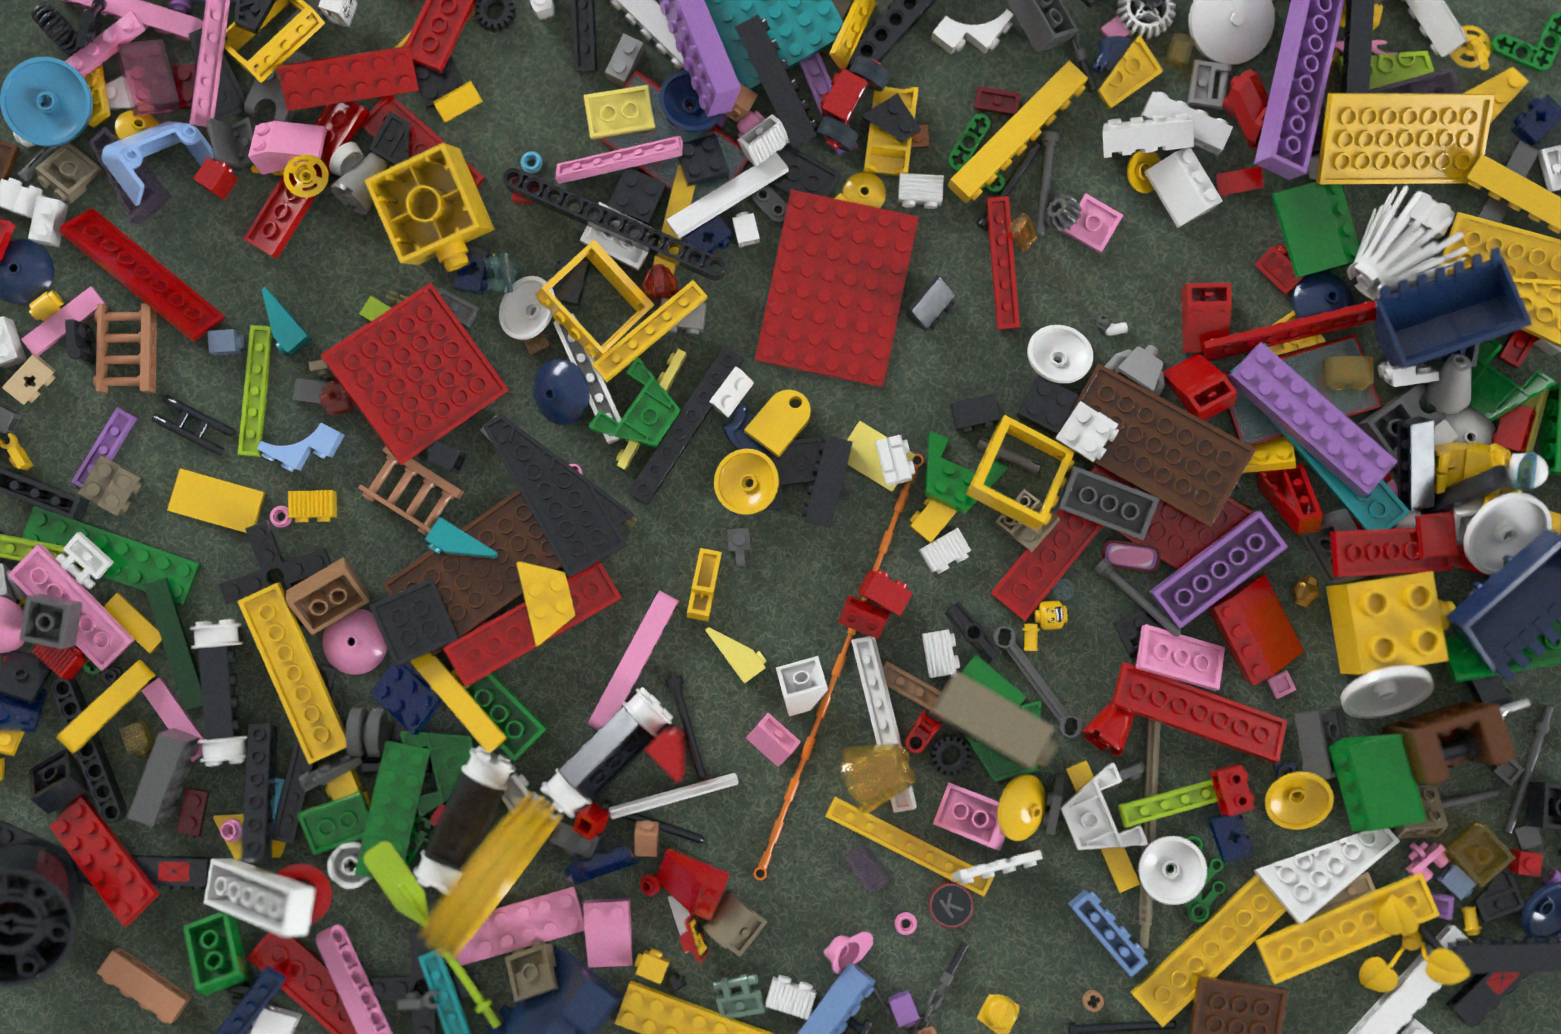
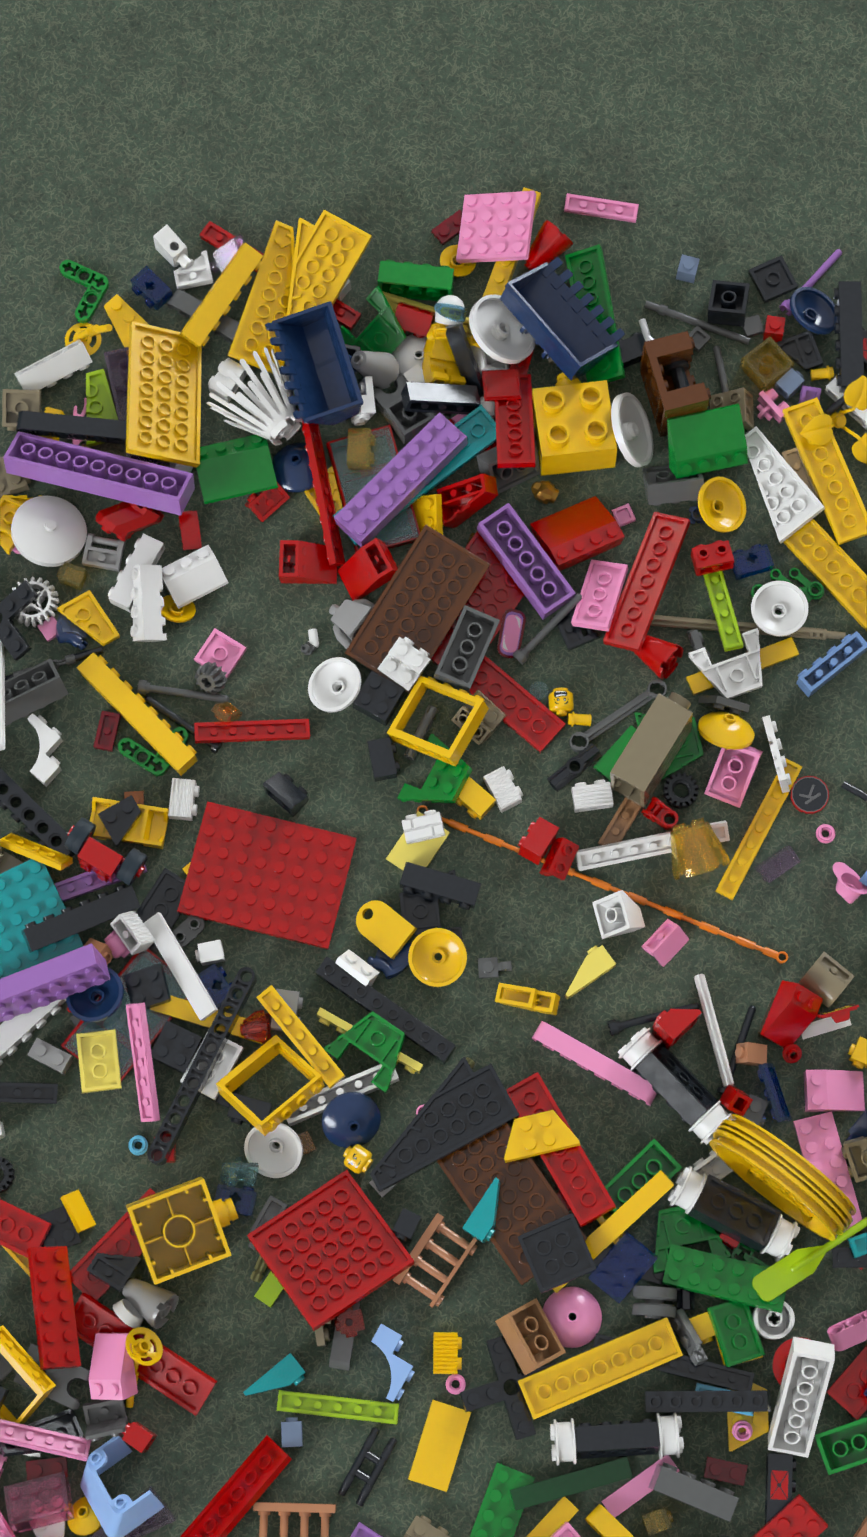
camera: 85 degrees left, 10 degrees down
yellow dish [843,172,886,208] -> none
none -> yellow head [343,1144,373,1174]

